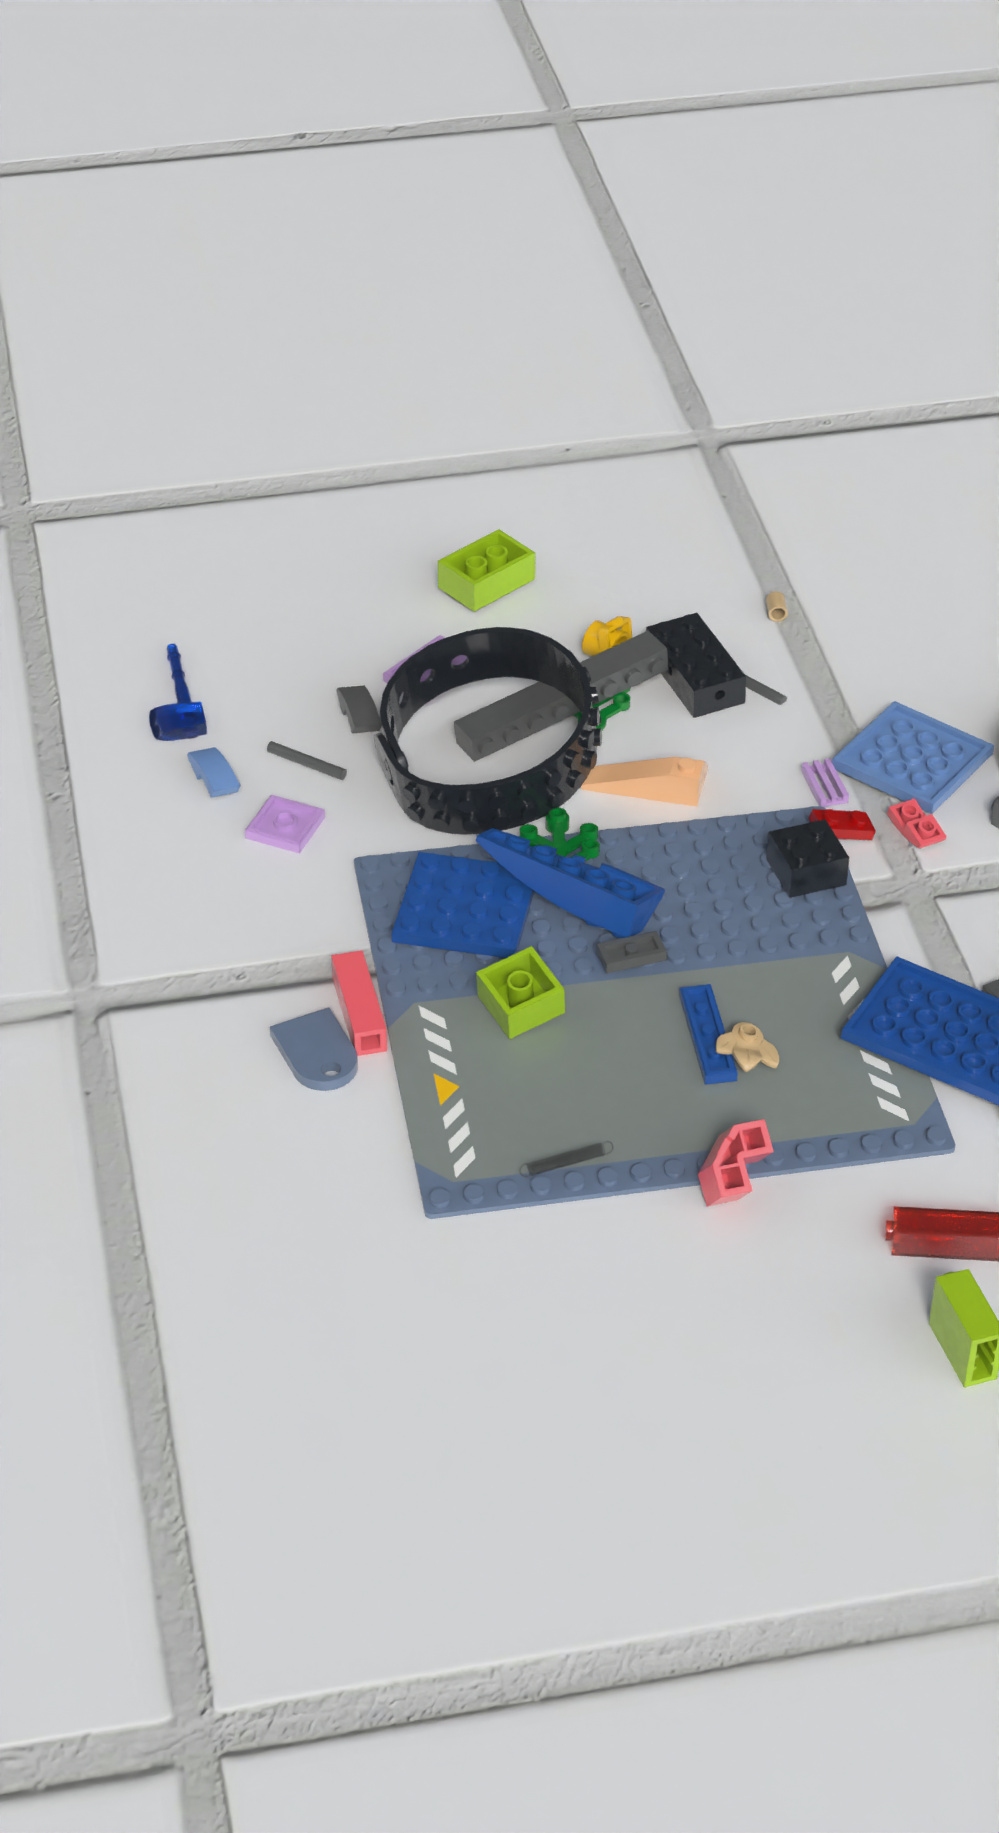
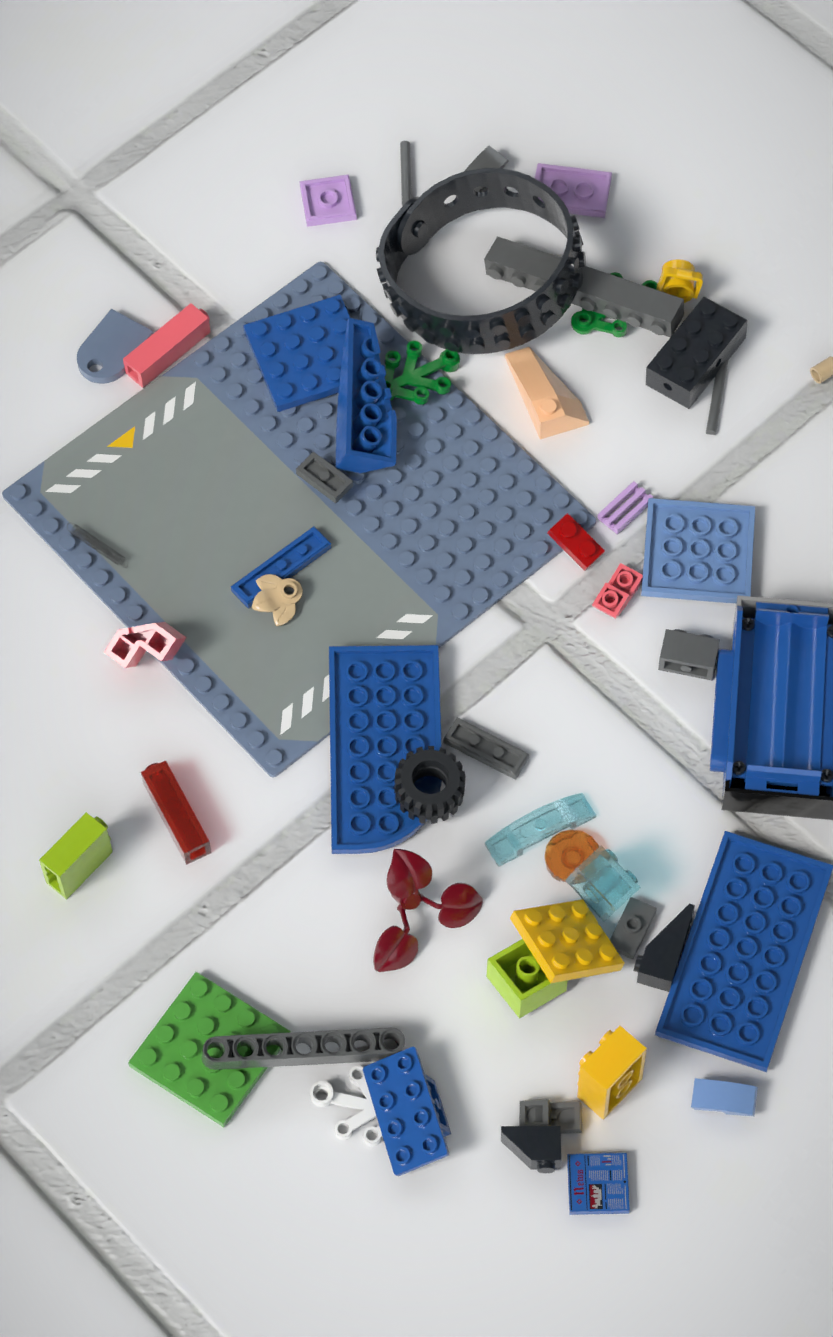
camera: 60 degrees right, 20 degrees up
clear blue piece [149,644,207,741] -> none
medium blue slope [187,747,240,798] -> none
lime brick [438,529,535,612] -> none
lime brick [476,946,565,1040] -> none
black brick [766,819,849,898] -> none

